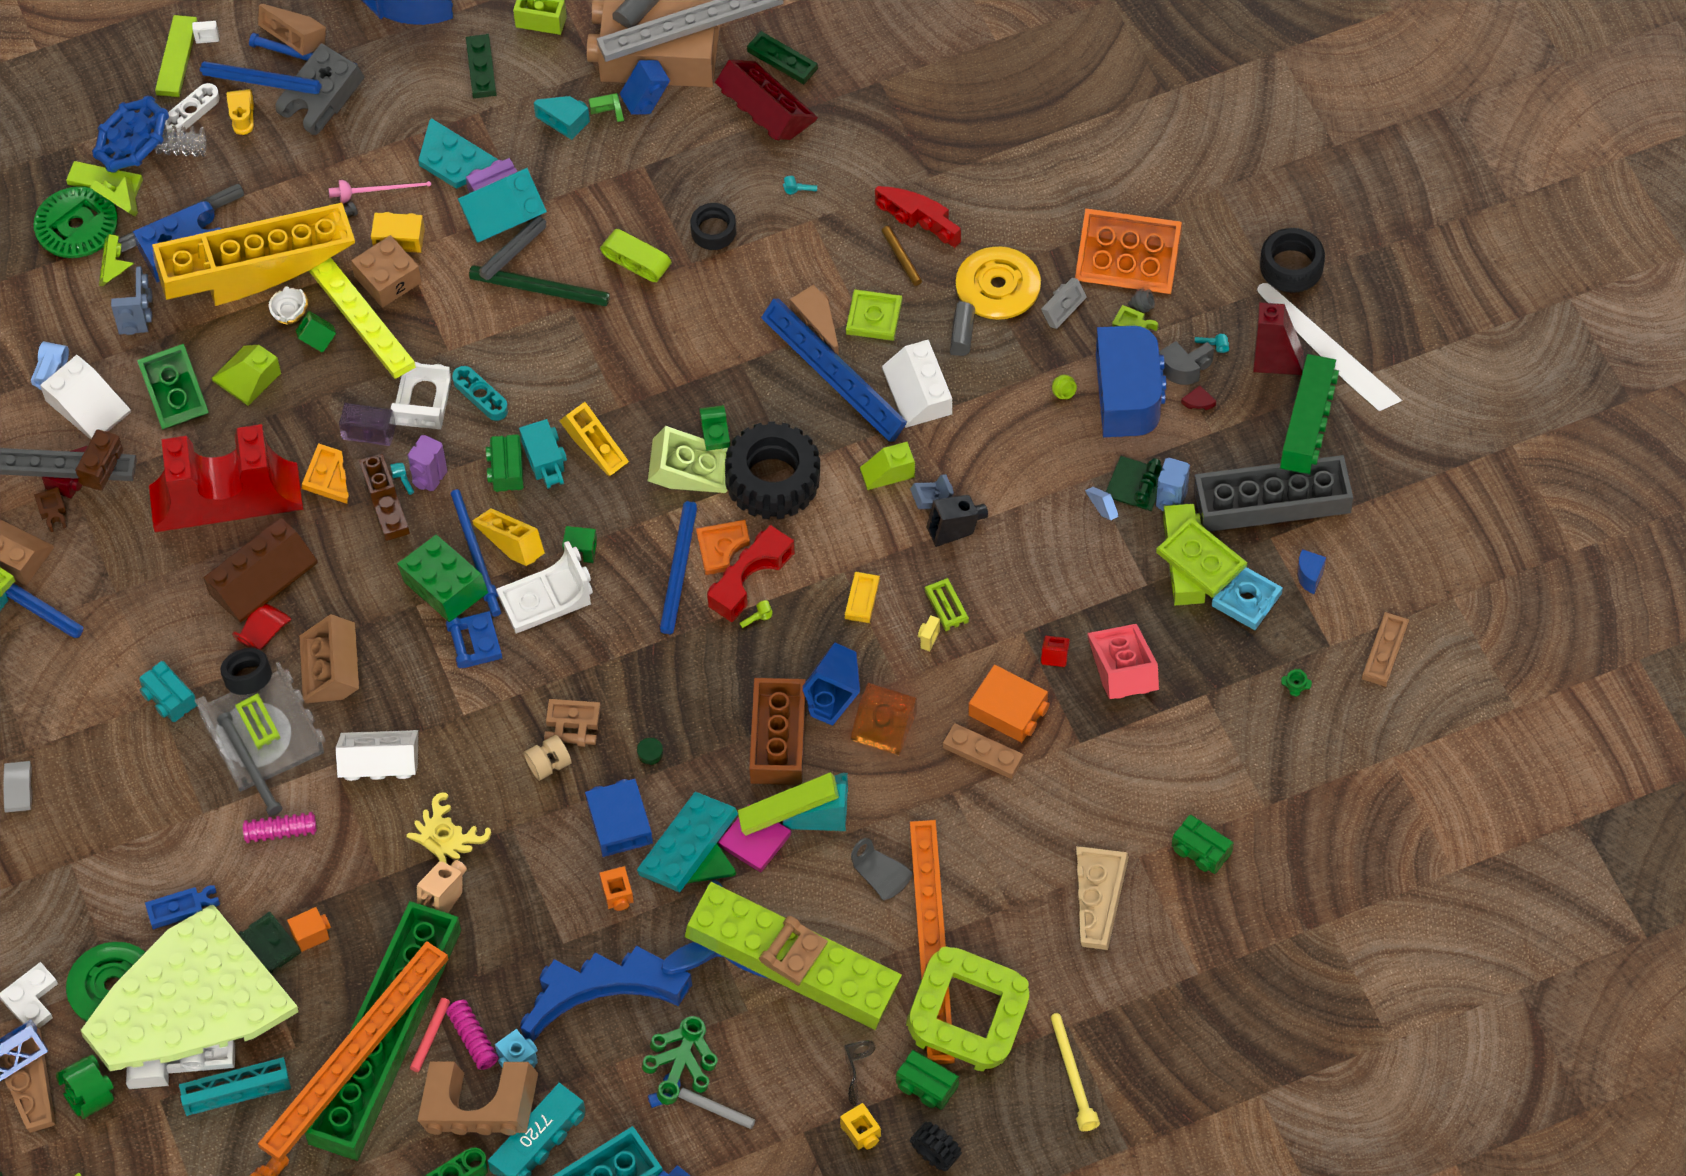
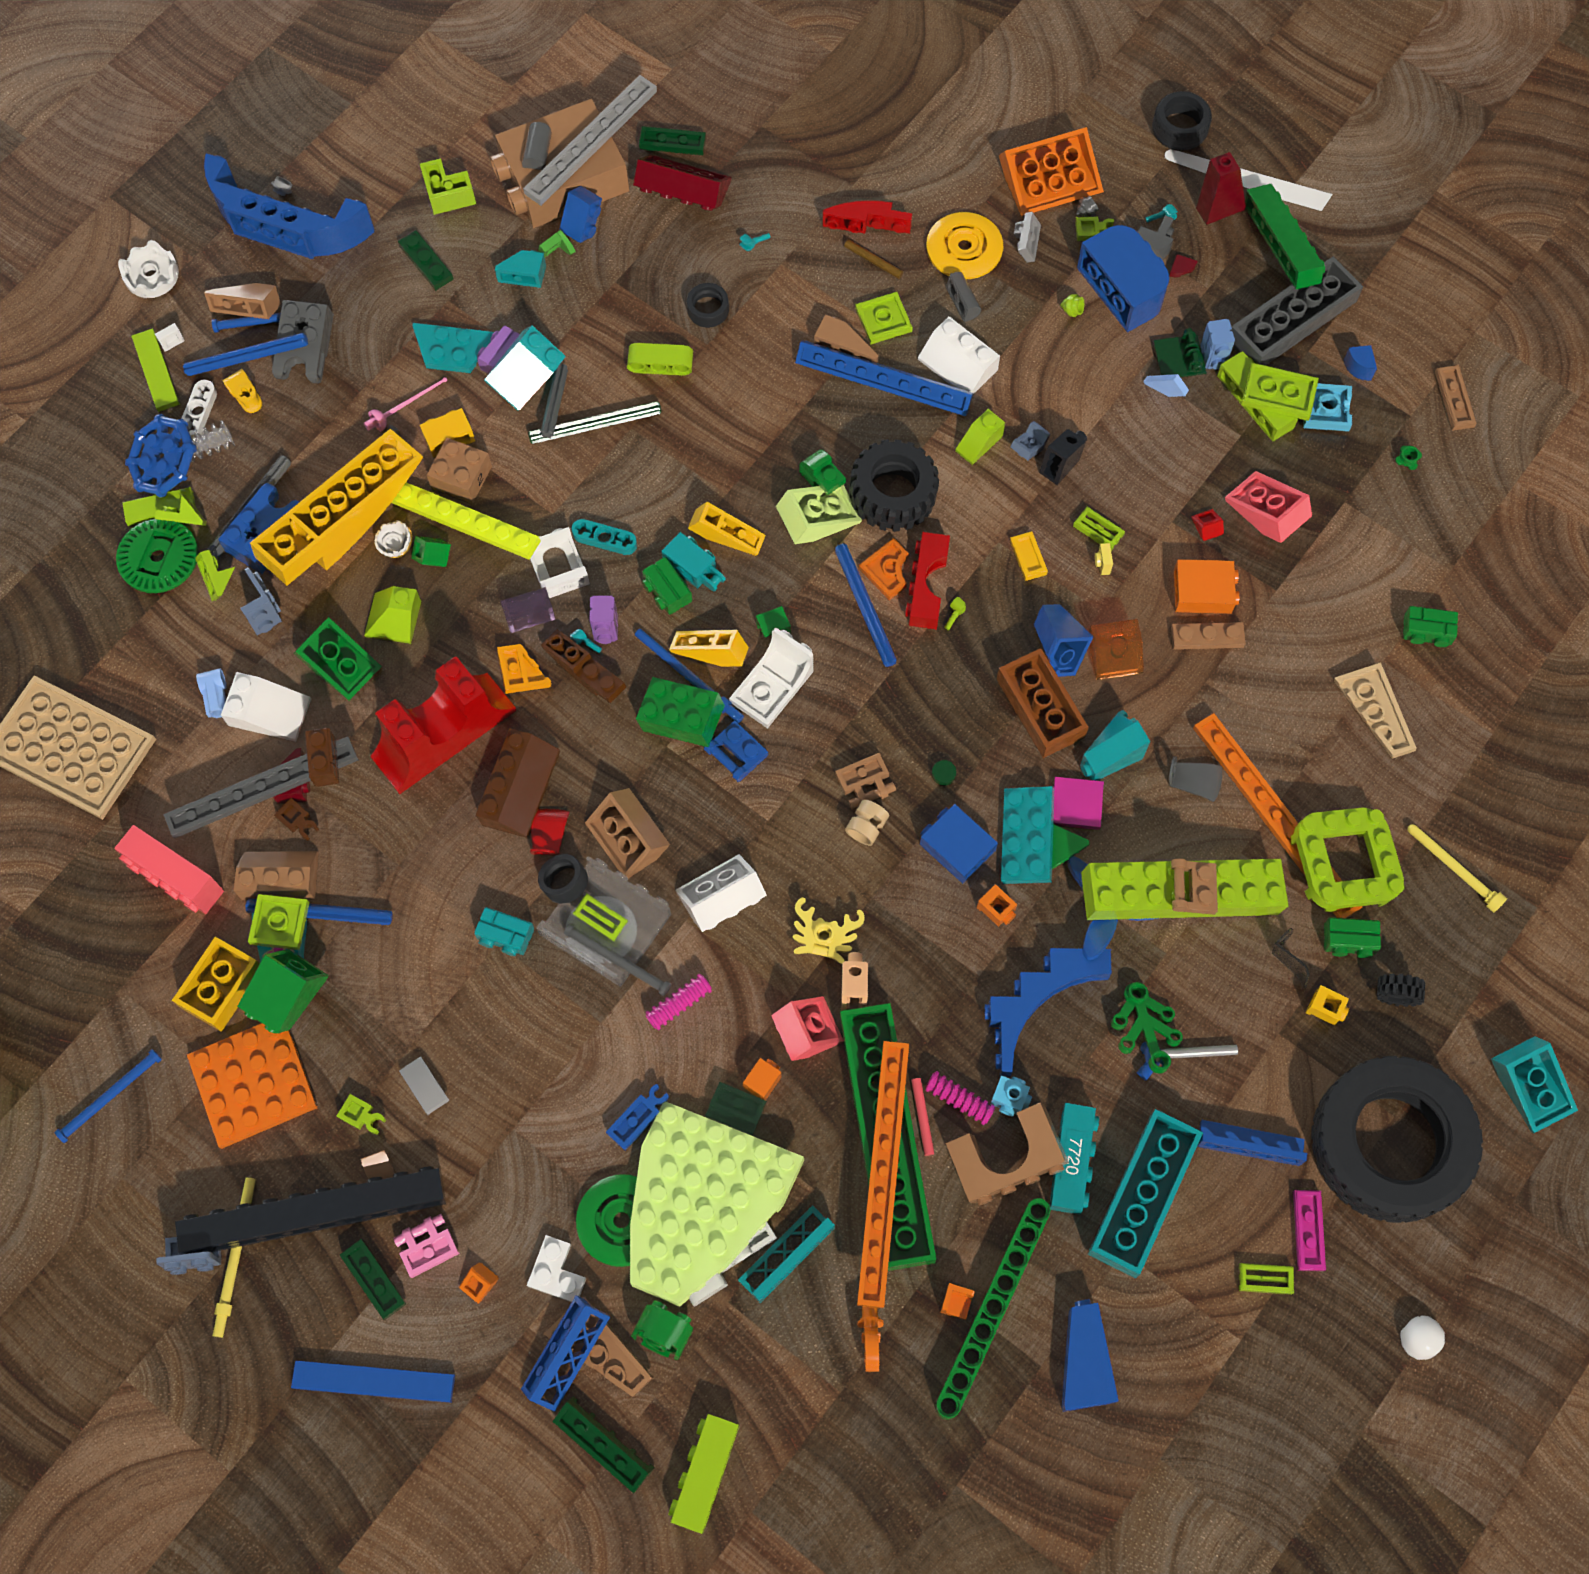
camera: 30 degrees left, 10 degrees up
lime tile [738,772,839,836] -> none
none -> coral slope [771,996,844,1061]

